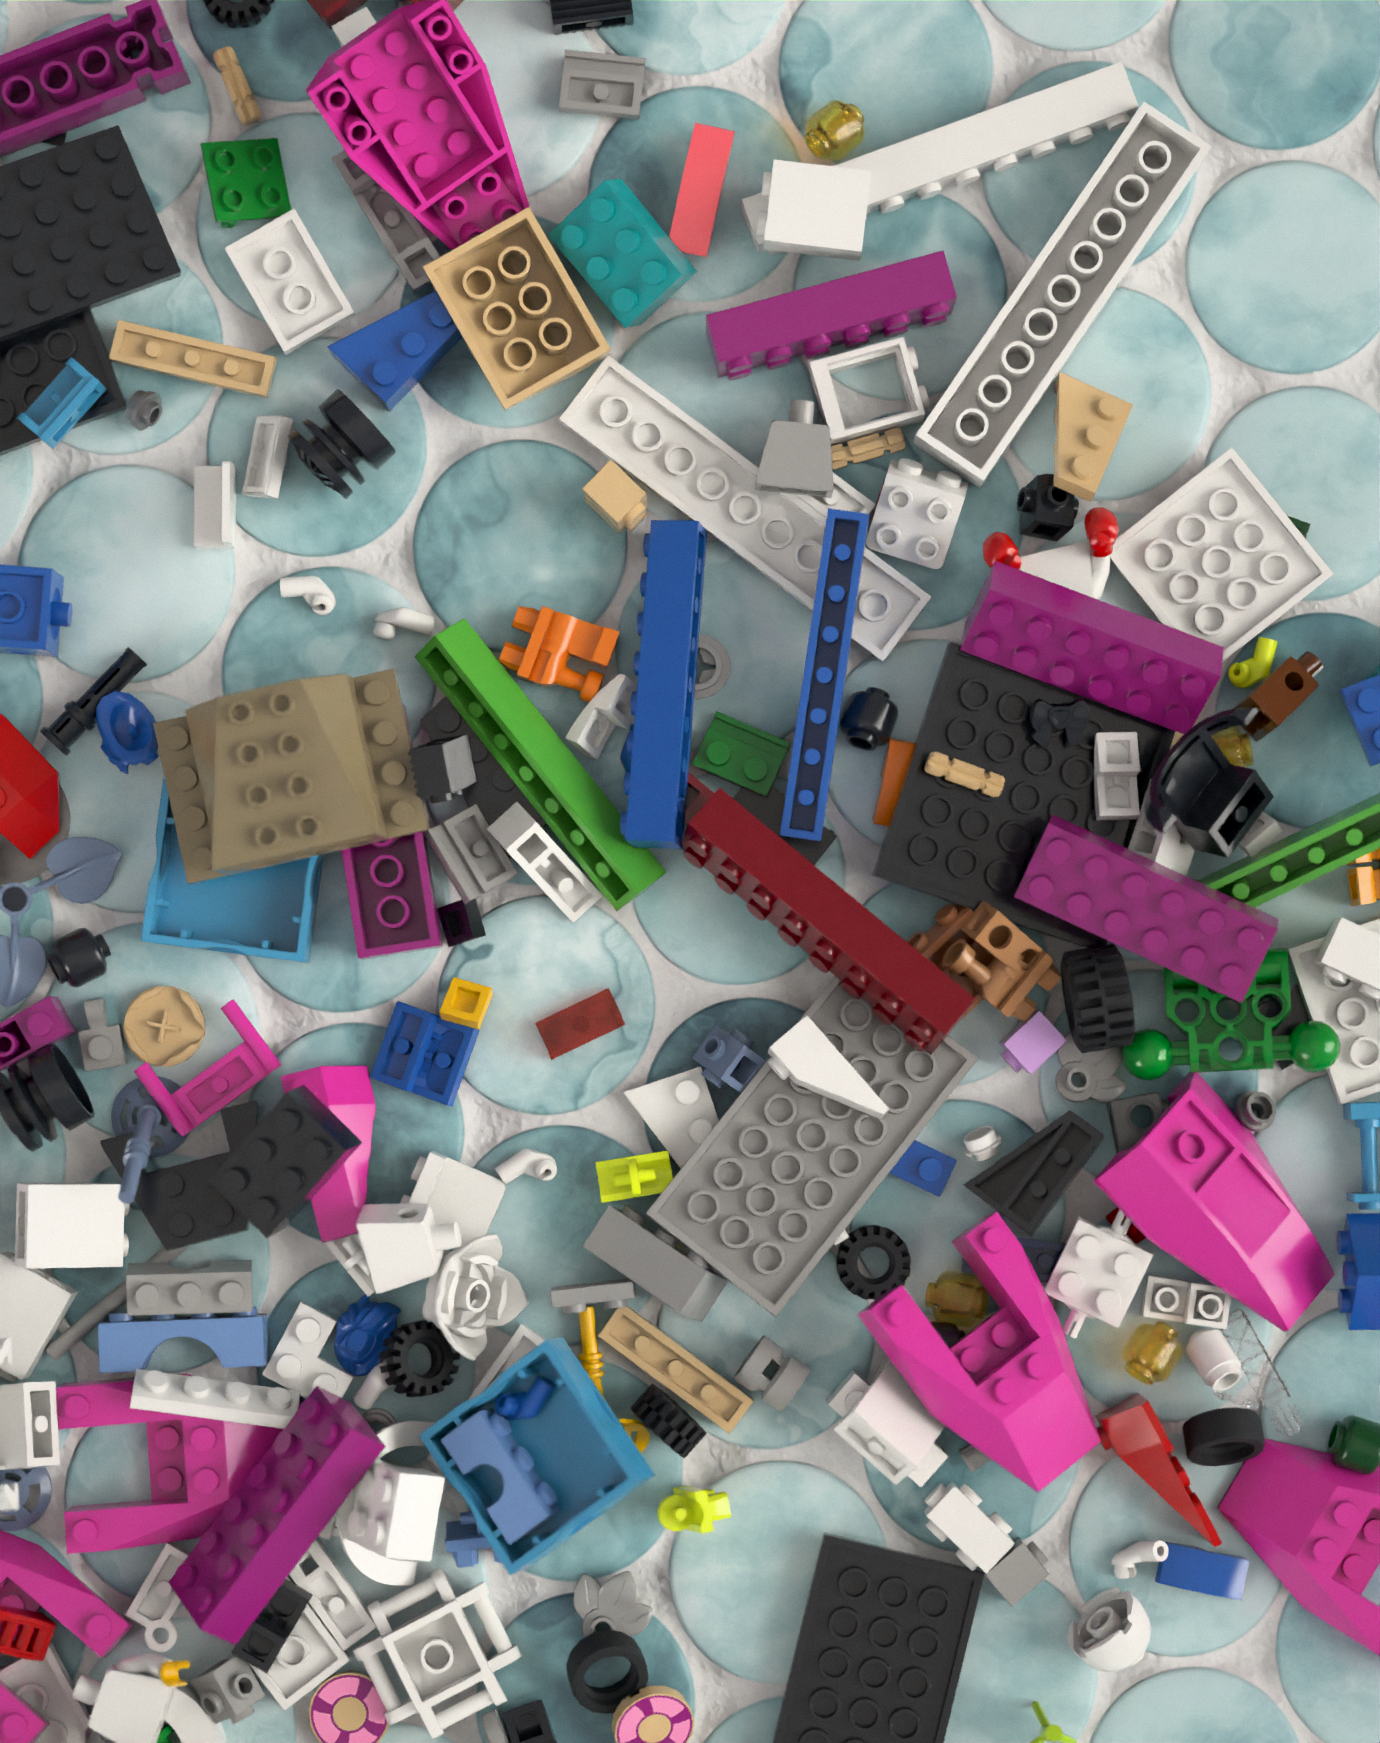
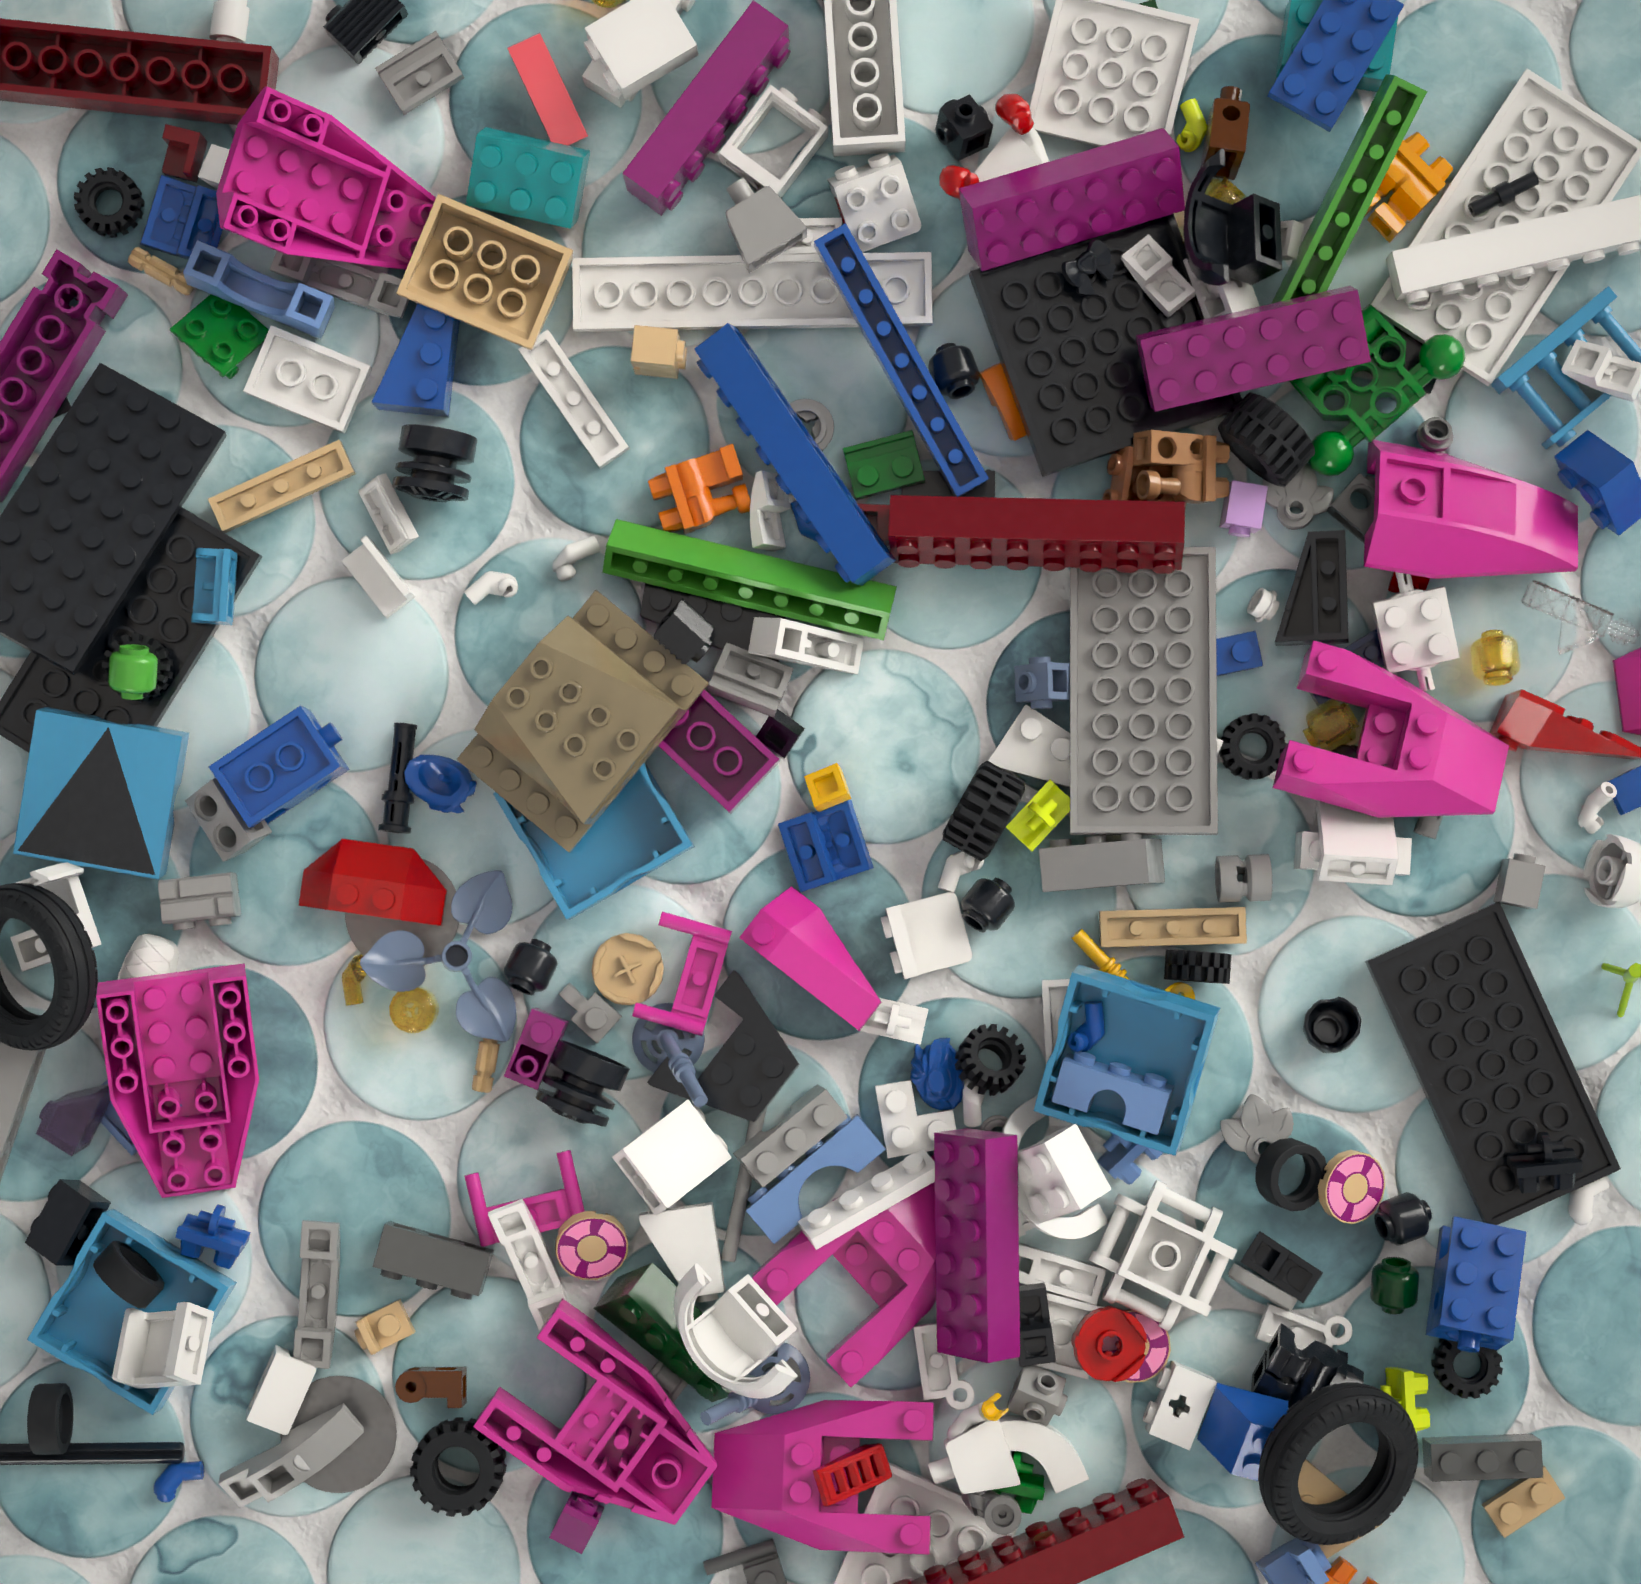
camera: 35 degrees left, 0 degrees up
flat silver plate [125,390,162,430] -> none
black brick [208,1085,362,1238] -> none
white torso [356,1204,461,1294] -> none
white brick [422,1234,529,1361] -> none
clear red panel [535,988,626,1060] -> none
light grey plate [550,1279,636,1314] -> none
neon yellow hips [657,1485,731,1534] -> none
white slope [768,1015,889,1119] -> none
tan axle [831,427,905,470] -> none
white brick [924,1481,1015,1574] -> none
tan axle [925,752,1005,797] -> none
tan wing [1053,372,1133,502] -> none
white slope [1140,1275,1231,1329] -> none
black tyre [1182,1407,1265,1466] -> none
white brick [1186,1328,1242,1392] -> none
none -> blue slope [140,175,223,260]
none -> medium blue arch [183,240,335,339]
none -> white plate [518,329,630,469]
none -> black tyre [943,761,1025,861]
none -> black head [961,878,1015,932]
none -> red plate [1071,1306,1147,1382]
none -> black hair [1303,996,1362,1053]

